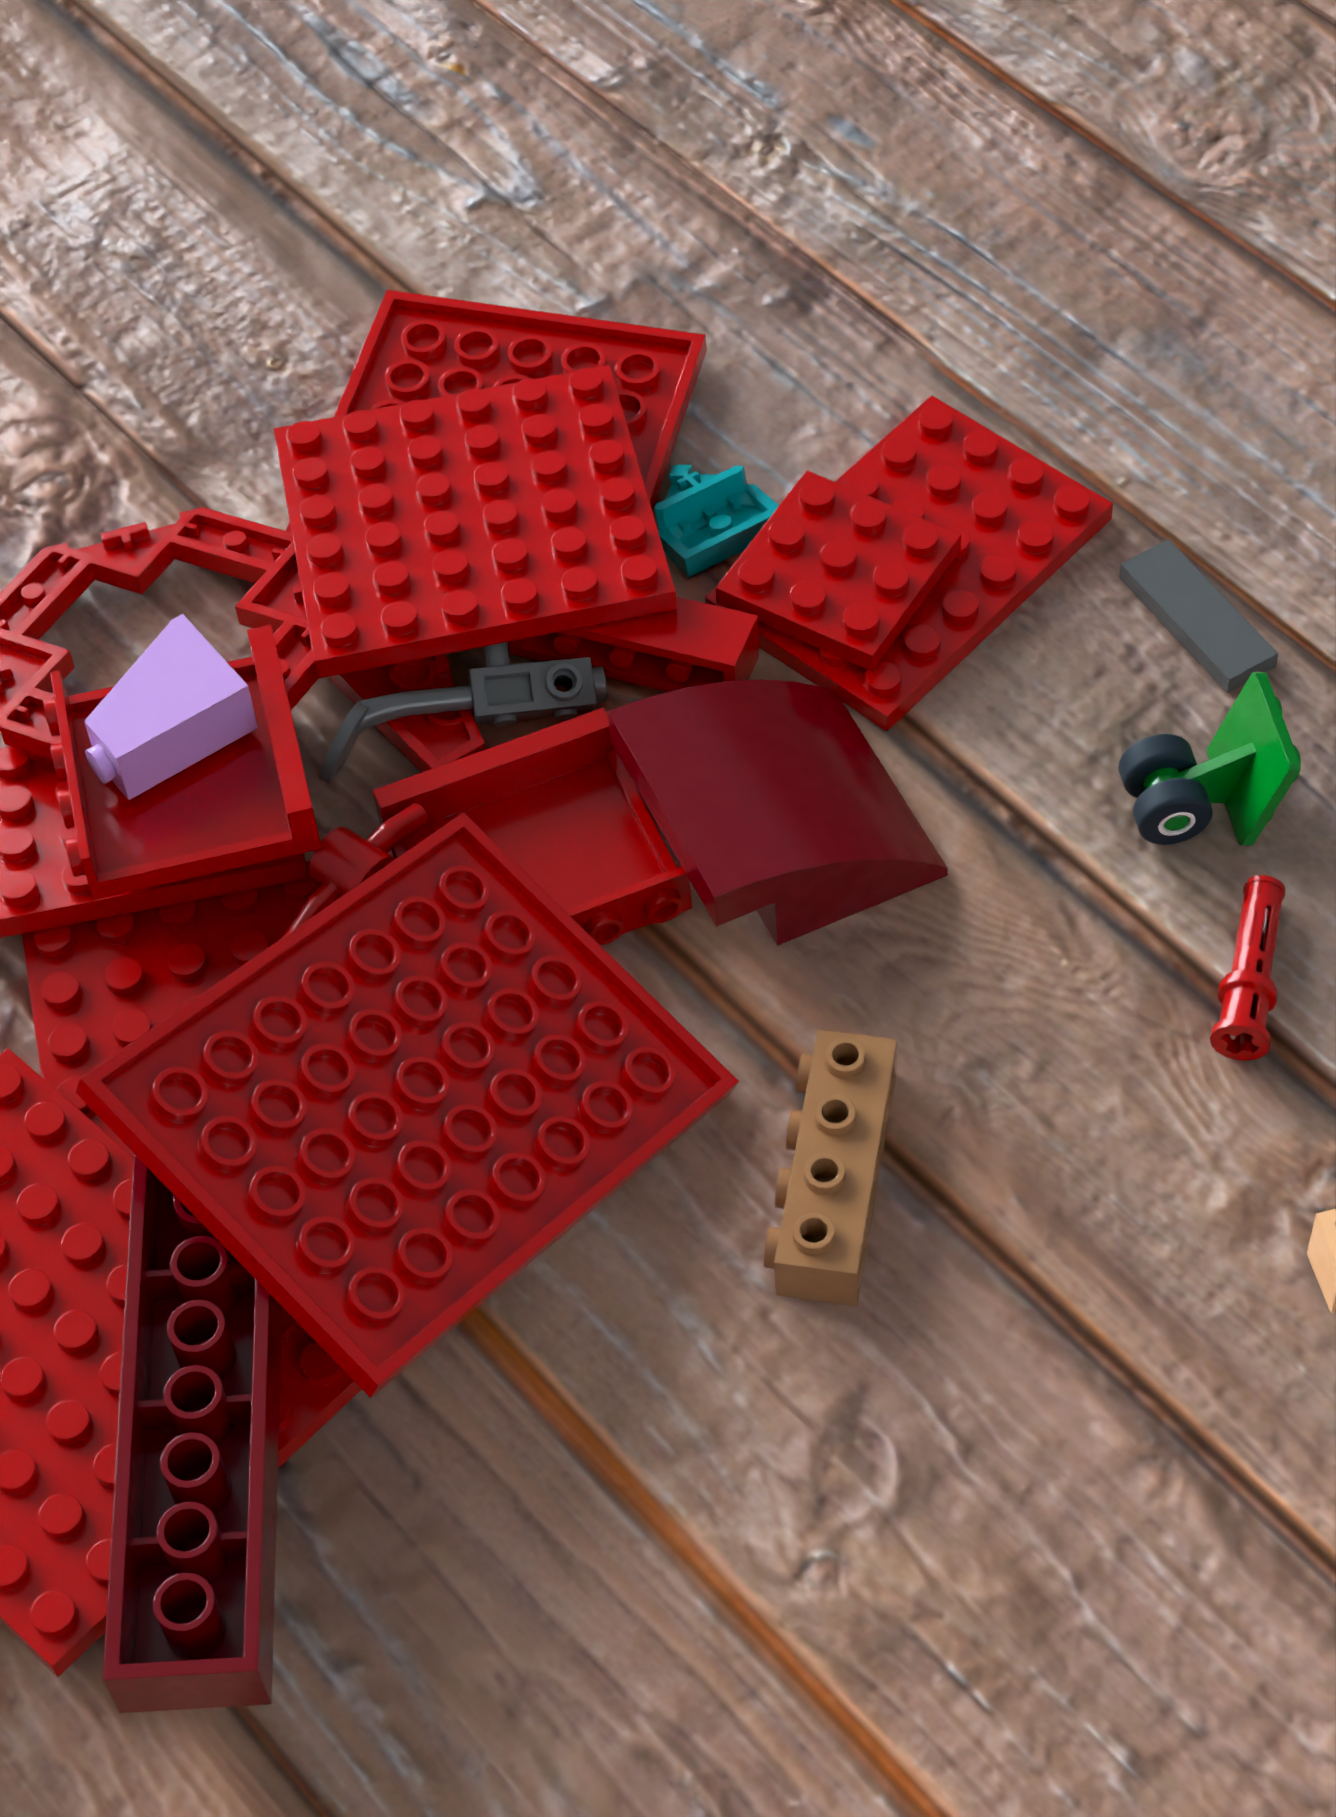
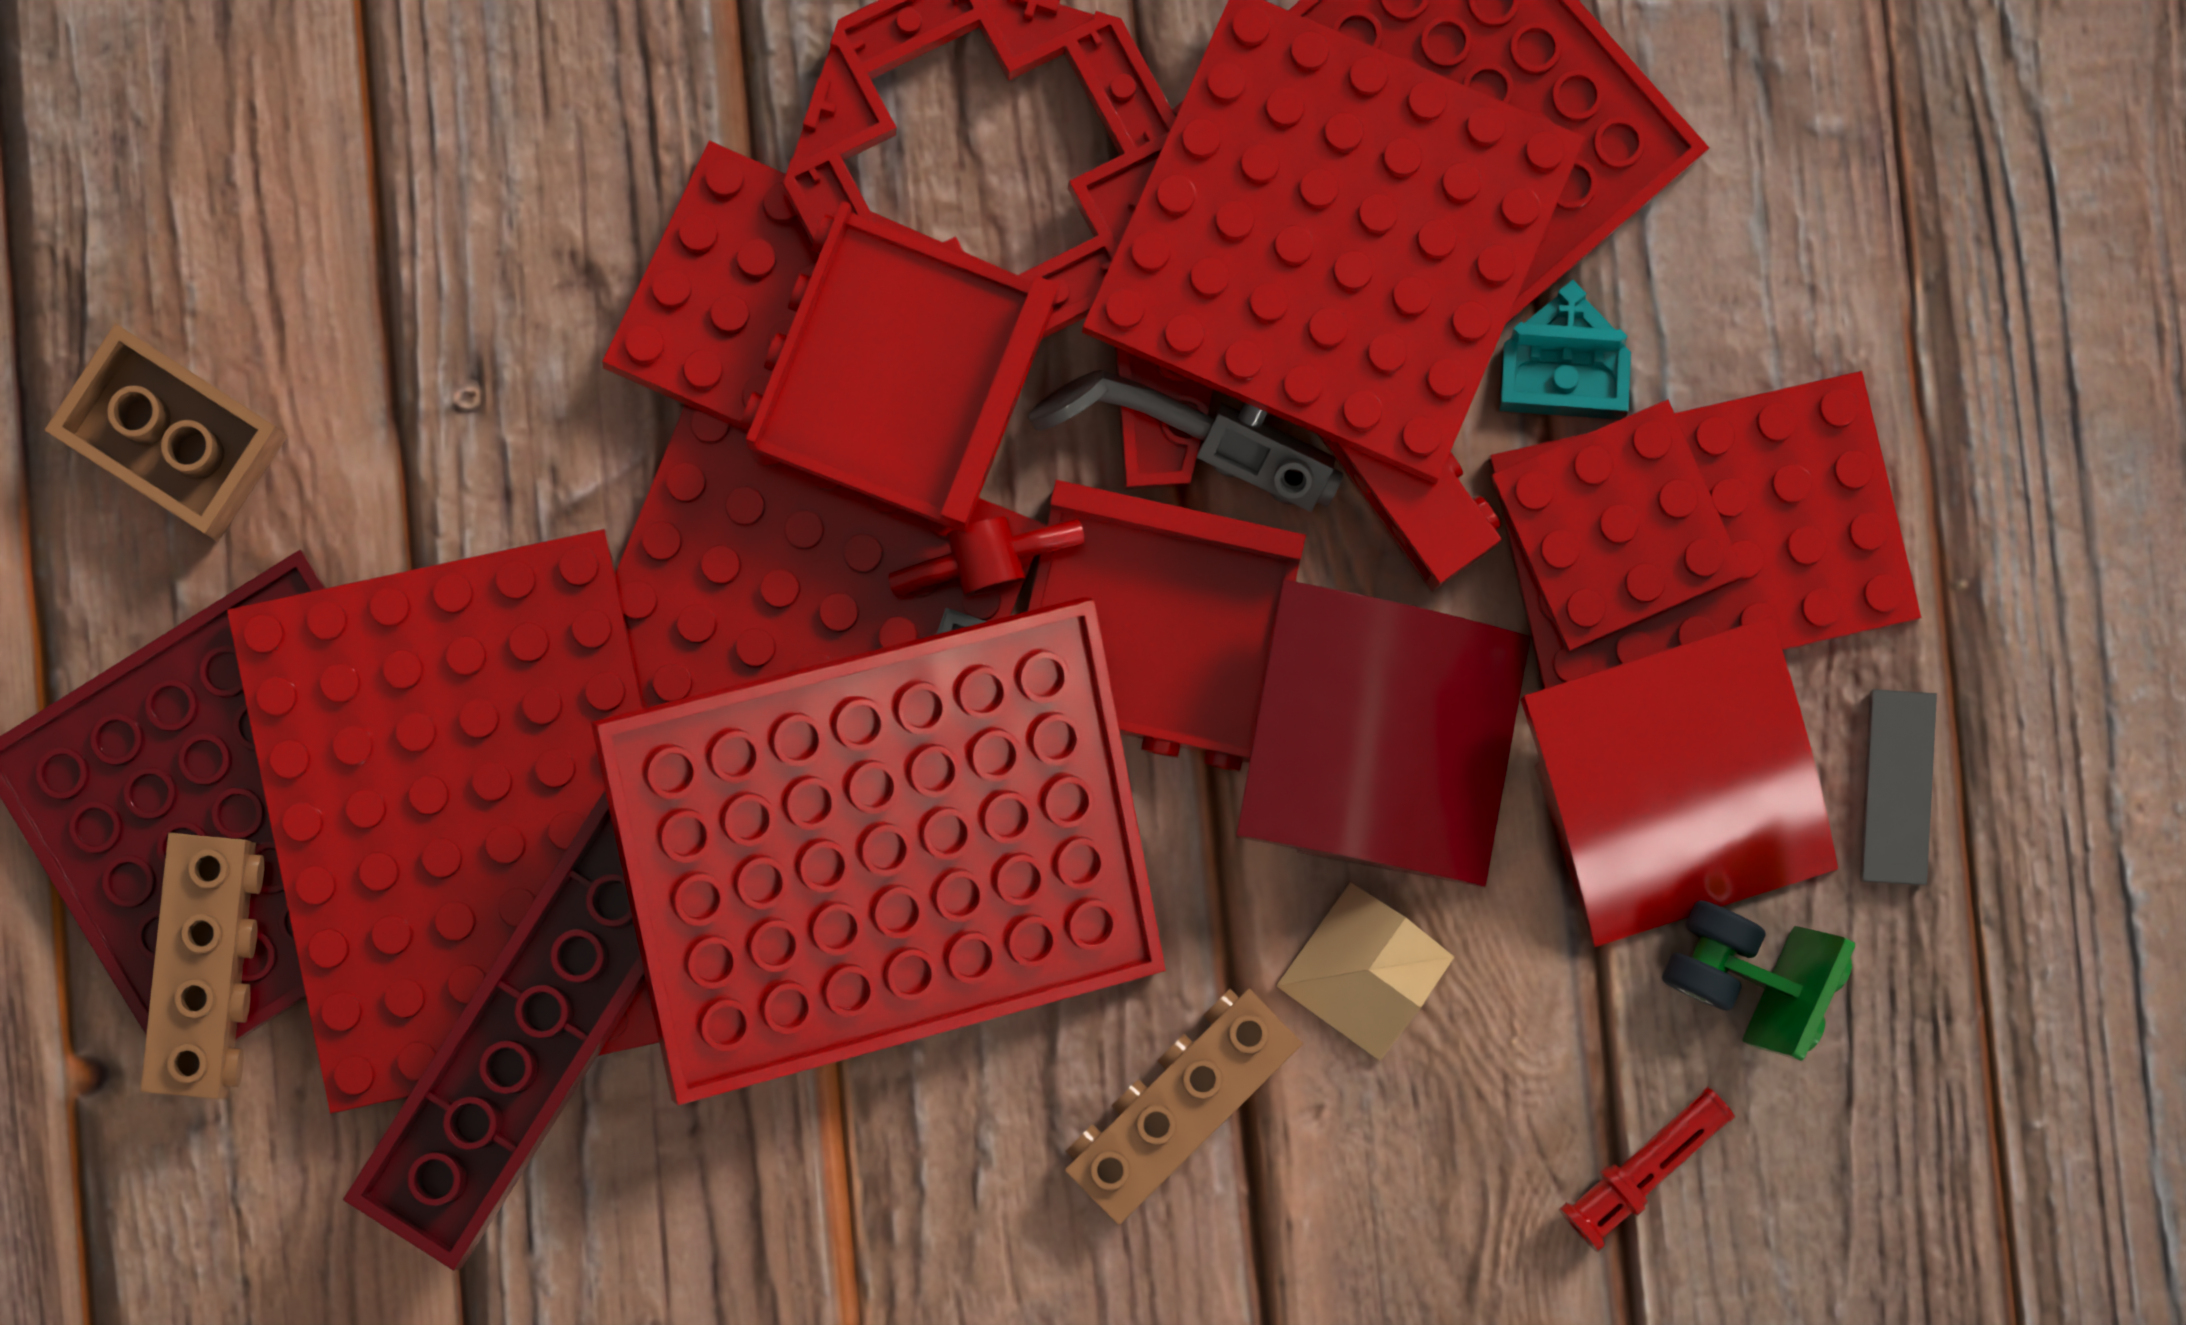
camera: 35 degrees right, 30 degrees up
lavender slope [84,614,258,800] -> none
none -> tan slope [1276,882,1454,1061]
none -> red slope [1520,616,1838,947]

